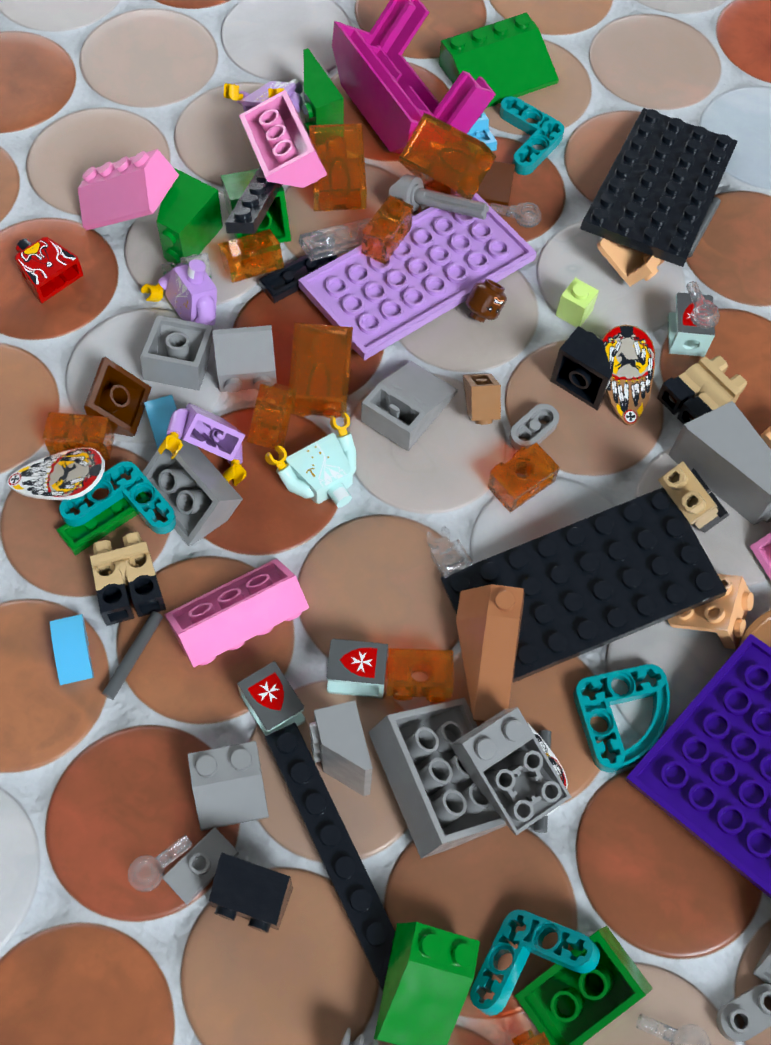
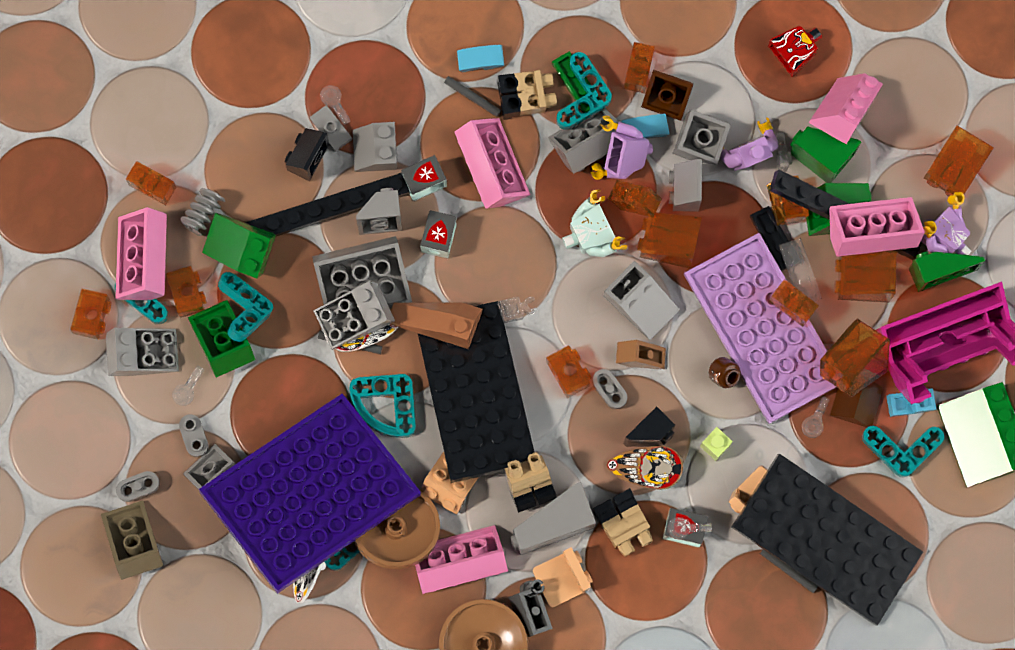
camera: 100 degrees right, 15 degrees up
shield [7,447,105,500] -> none
clear orange brick [386,648,454,702] -> none
light grey piece [389,174,489,220] -> none
none -> clear orange slope [924,126,994,197]

